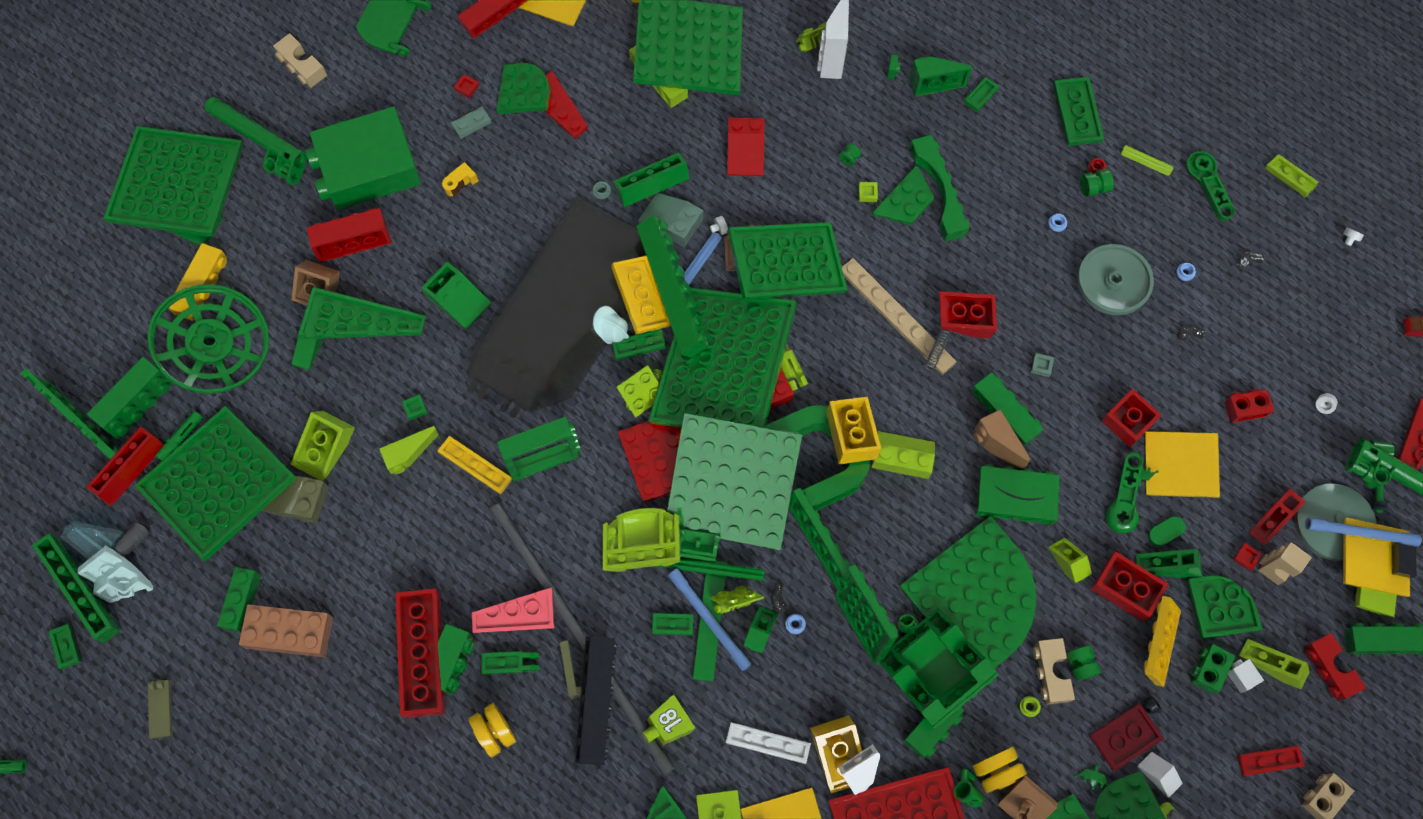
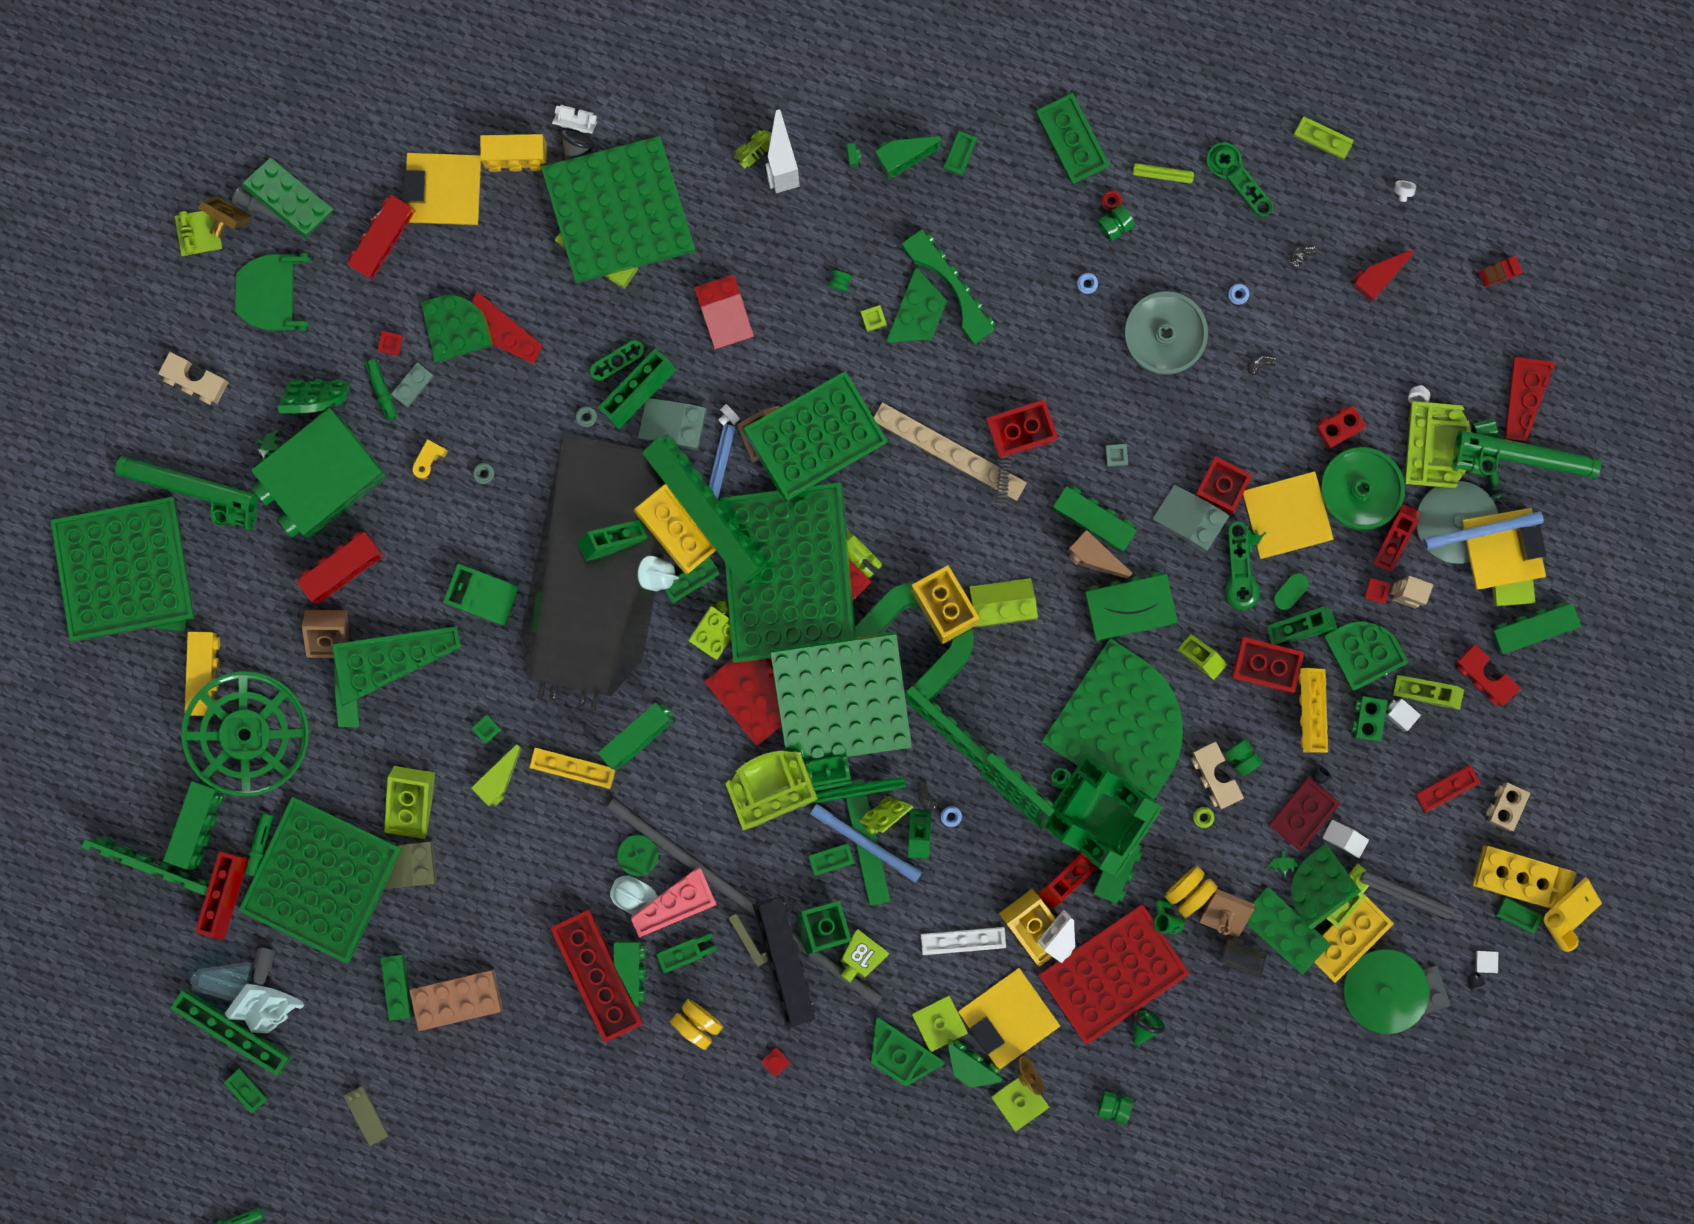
camera: 15 degrees left, 15 degrees up
none -> green plate [278,379,351,413]
none -> green pin [364,359,398,421]
none -> sand green plate [473,463,494,484]
none -> green slope [577,520,648,561]
none -> green beam [590,340,645,382]
none -> light aqua piece [610,876,658,915]
none -> green tile [617,835,659,876]
none -> red plate [761,1047,791,1077]
none -> green brick [795,901,852,955]
none -> red slope [1038,853,1097,909]
none -> sand green slope [1152,485,1230,553]
none -> green dish [1320,447,1405,530]
none -> red slope [1352,250,1414,302]
none -> lime slope [1405,401,1472,488]

